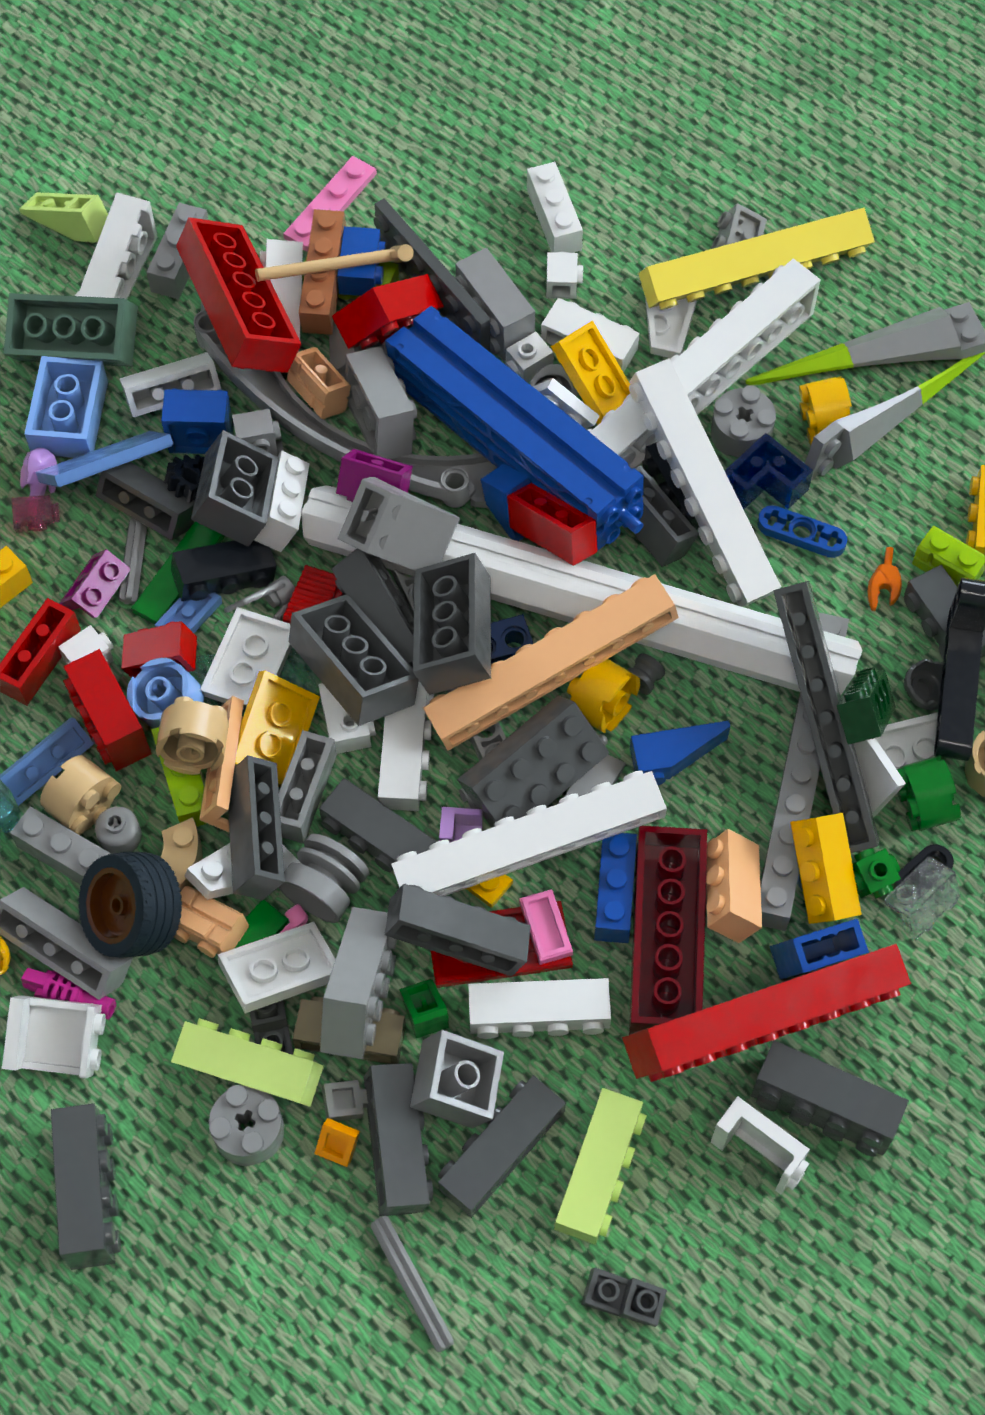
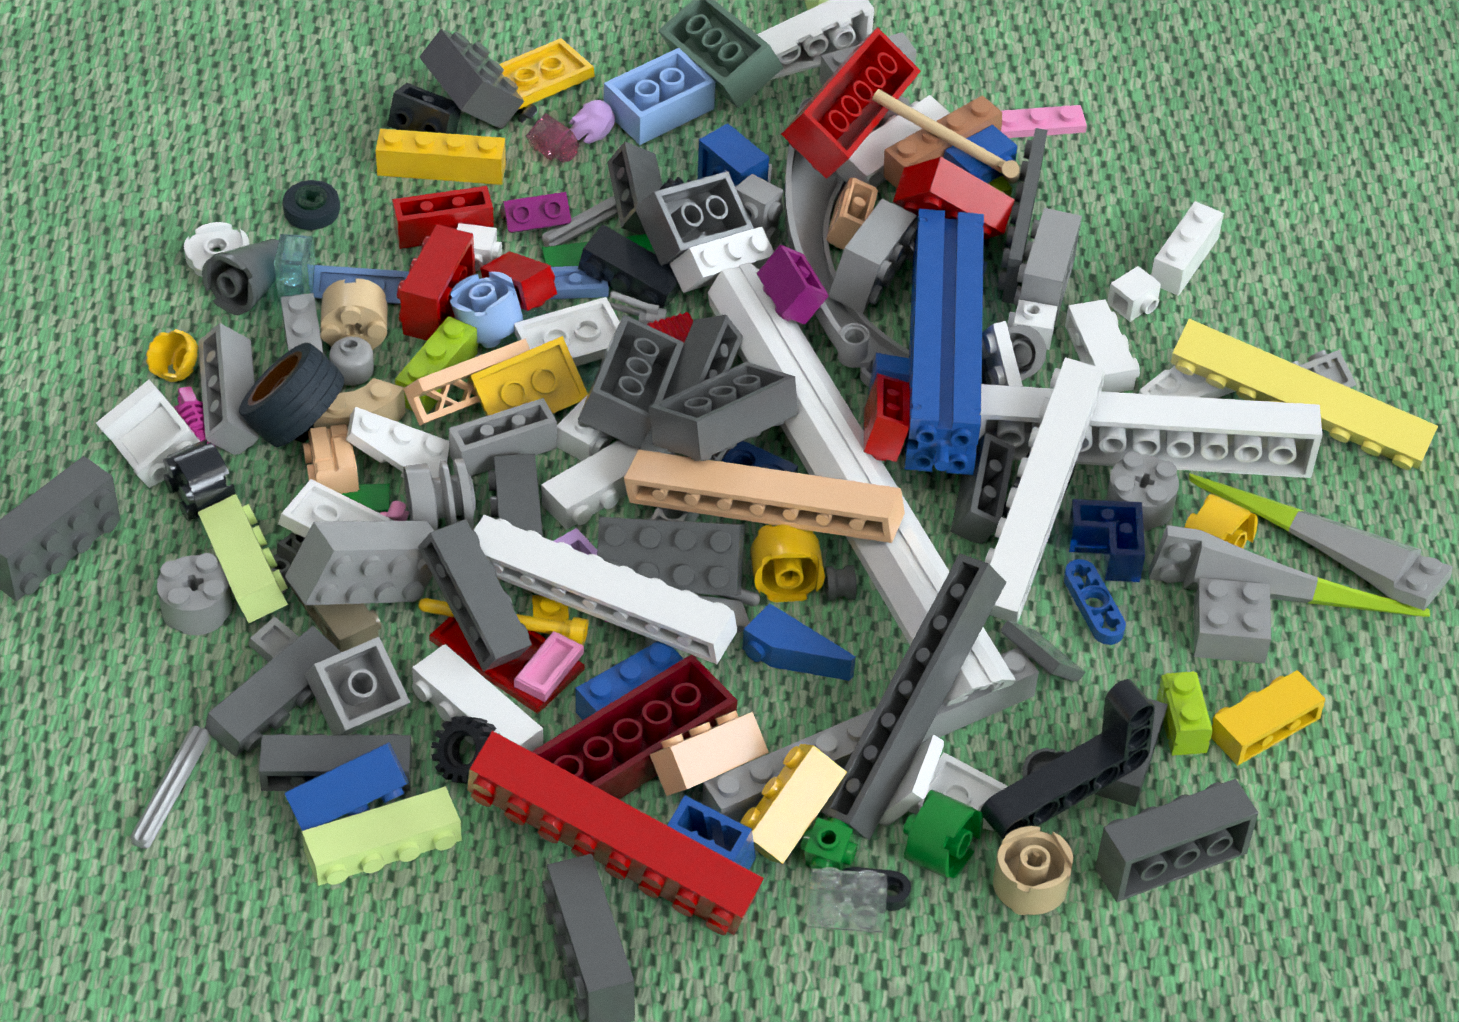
camera: 45 degrees right, 15 degrees down
medium blue tile [35,431,173,487] -> none
white brick [119,352,222,417] -> none
tan brick [156,696,229,775] -> none
dark grey brick [228,755,285,900] -> none
light orange tile [314,1118,360,1167] -> none
light grey slope [338,477,460,570] -> none
green slope [399,978,449,1039] -> none
yellow plate [551,320,630,425] -> none
dark grey slope [581,1267,667,1327] -> none
white panel [711,1096,810,1195] -> none
dark green brick [837,667,896,745] -> none
orange hand [867,547,902,611] -> none
none -> black brick [163,439,236,521]
none -> blue brick [284,742,409,831]
none -> yellow piece [418,598,589,646]
none -> black tyre [431,716,500,784]
none -> dark grey tile [1001,620,1086,682]
none -> light grey brick [1194,578,1271,664]

